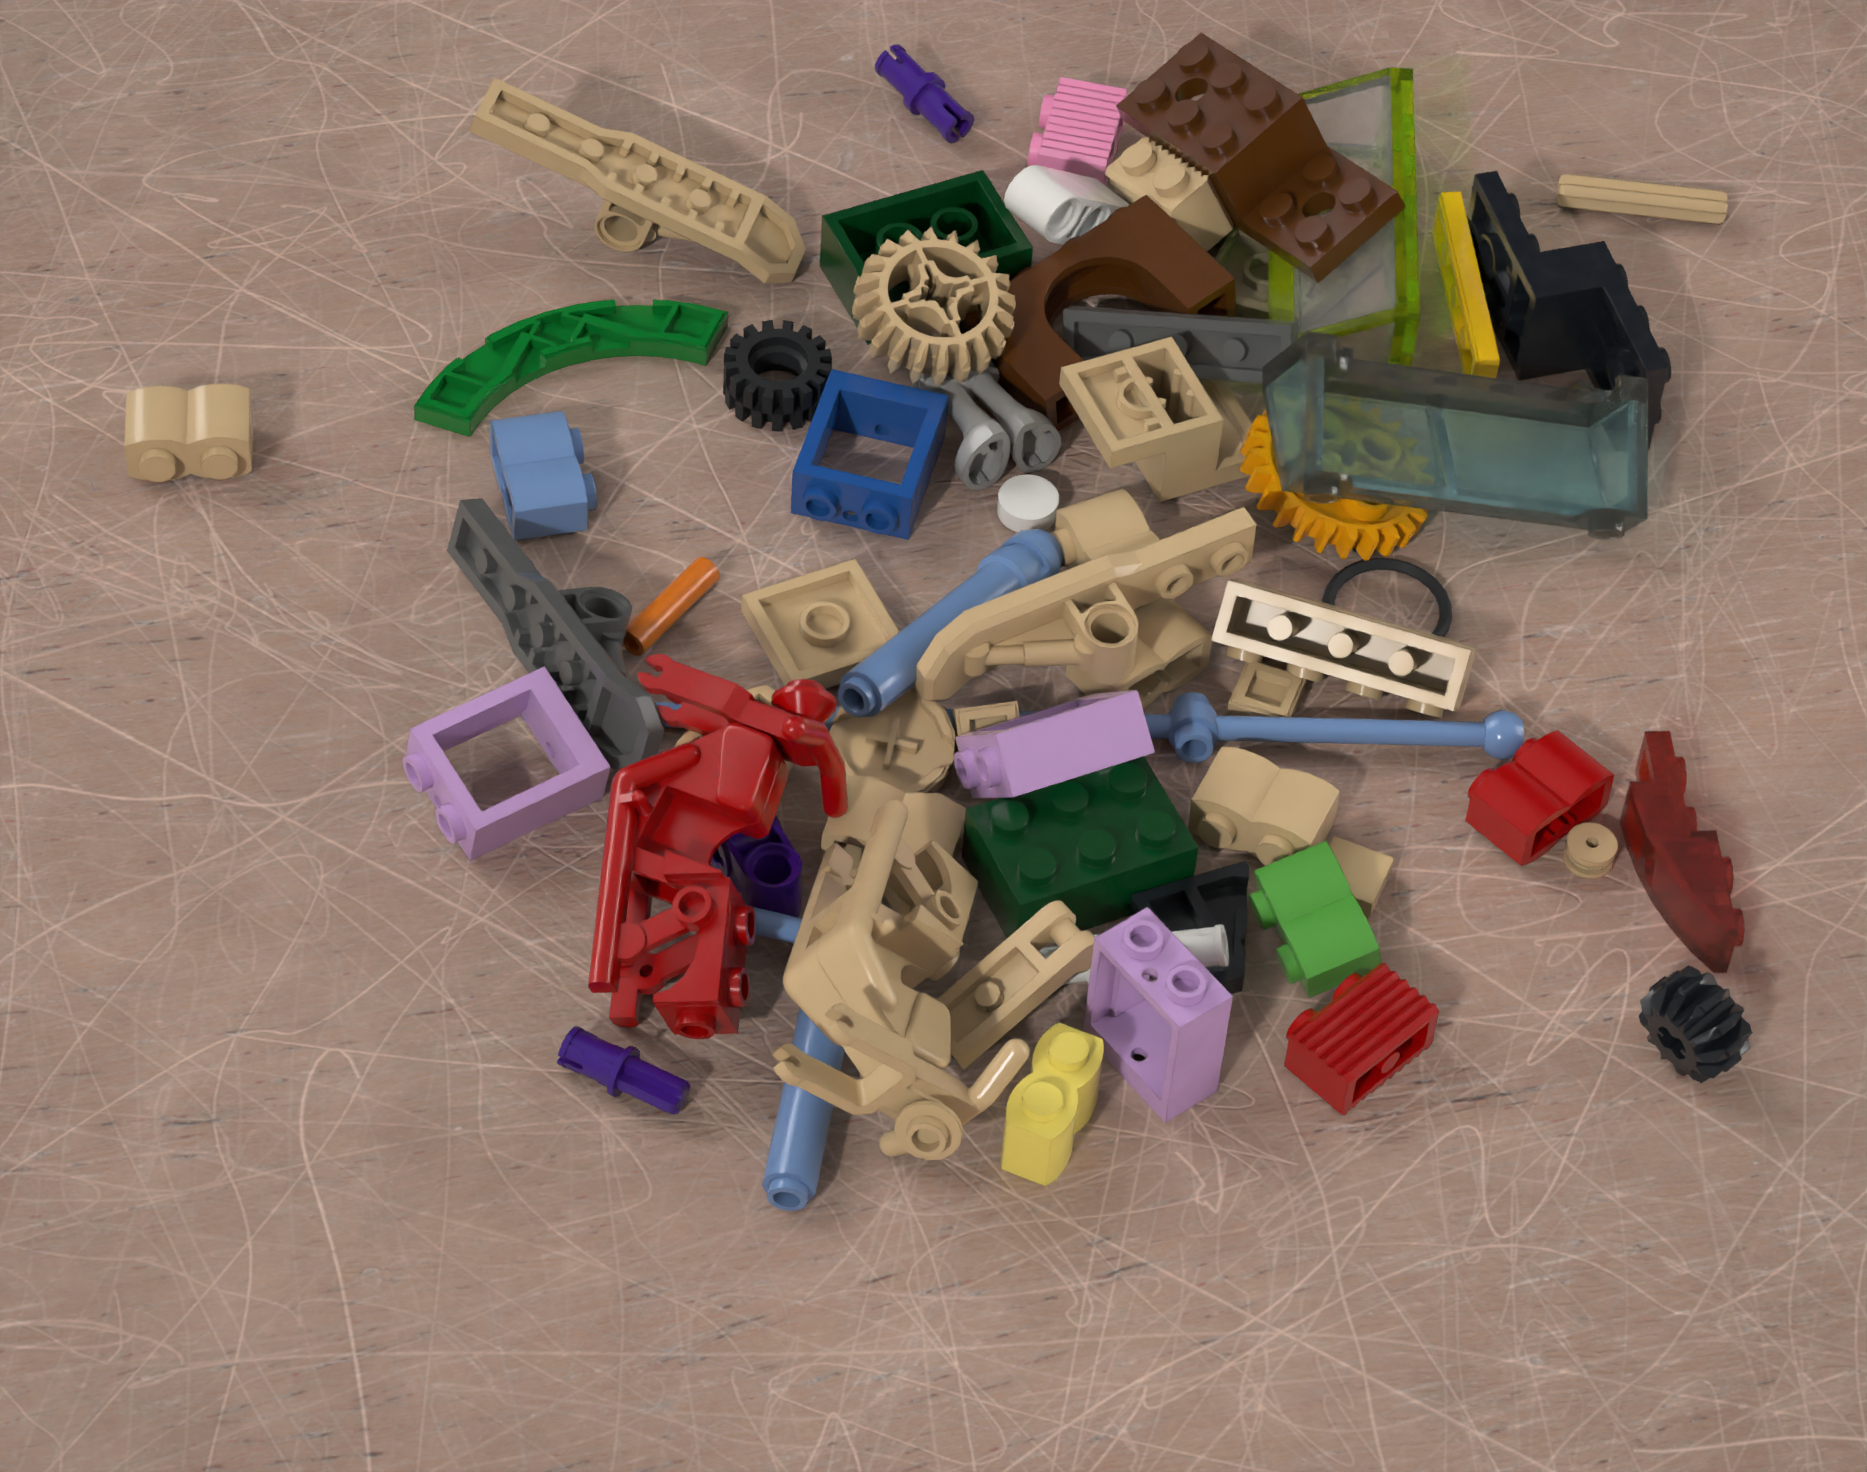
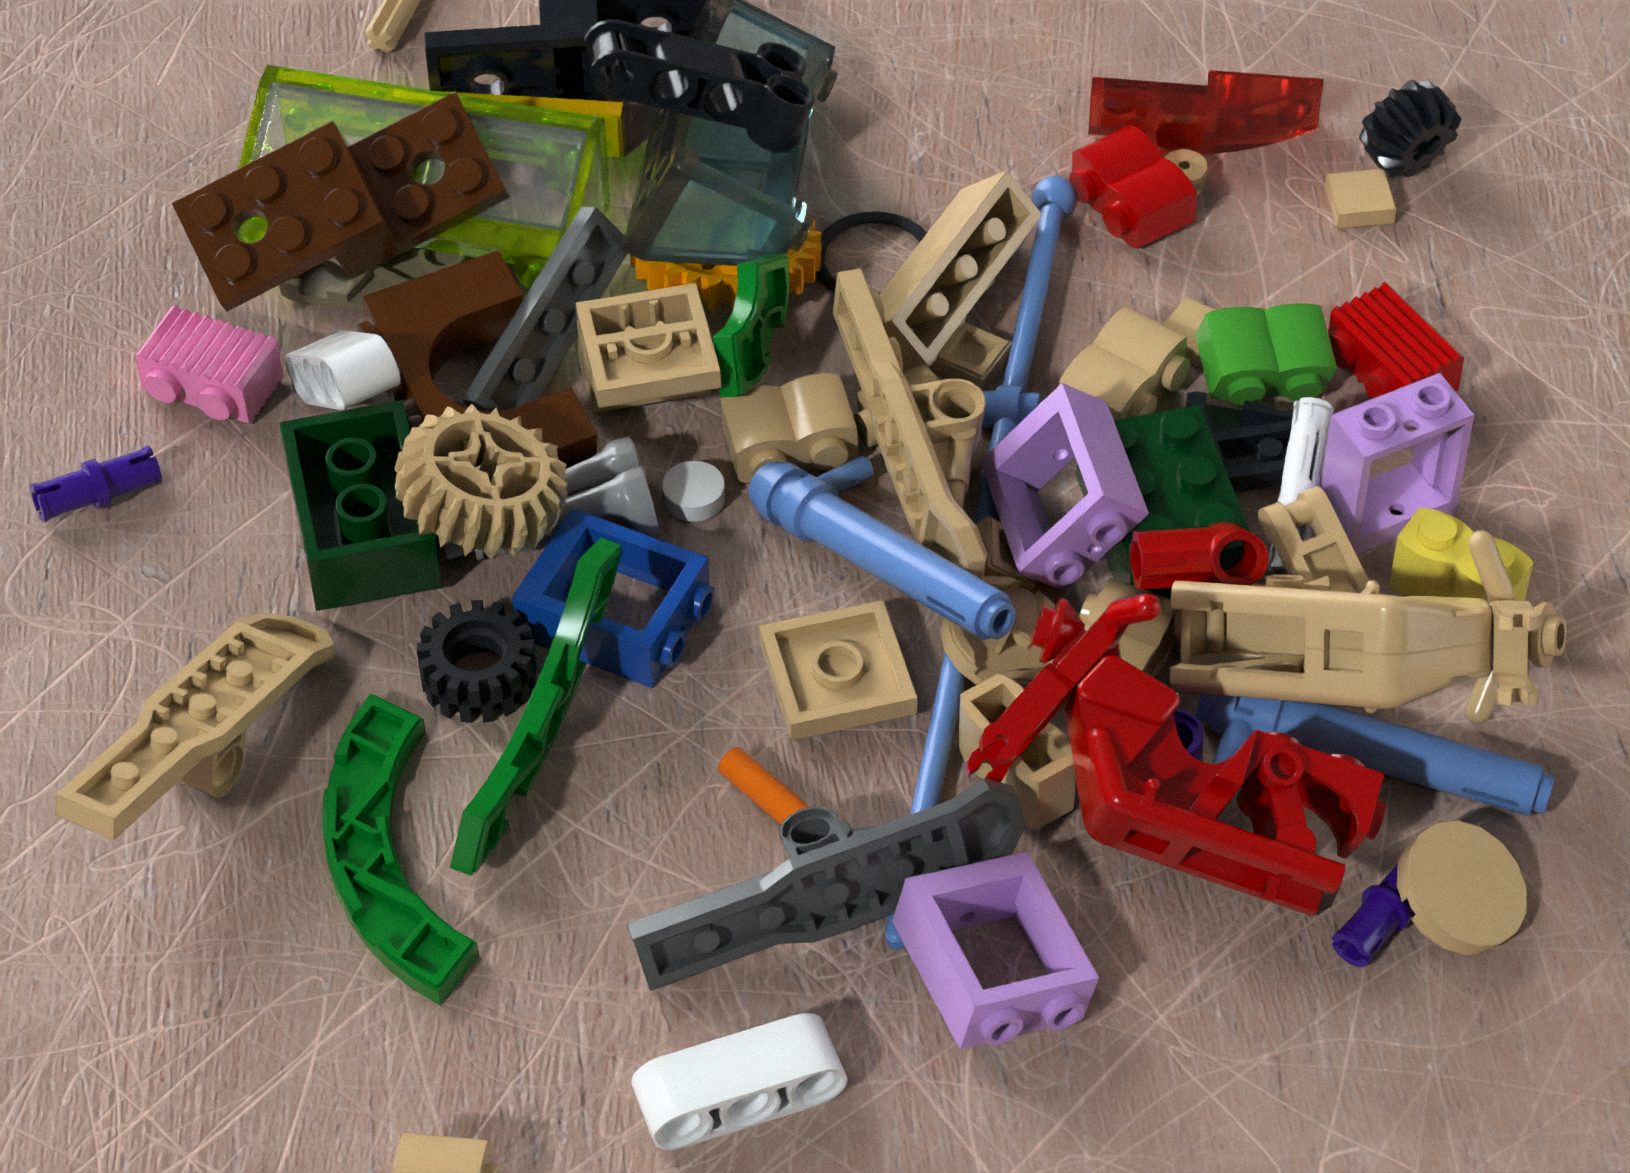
camera: 75 degrees left, 0 degrees up
medium blue brick [490,411,597,540] -> none
tan brick [1105,137,1234,252] -> none
none -> green tile [450,537,623,876]
none -> black piece [584,19,815,153]
none -> white beam [631,1013,848,1150]
none -> green tile [713,253,789,397]
none -> red piece [1130,521,1268,590]
none -> tan tile [1325,168,1396,229]
none -> tan tile [1397,820,1527,955]

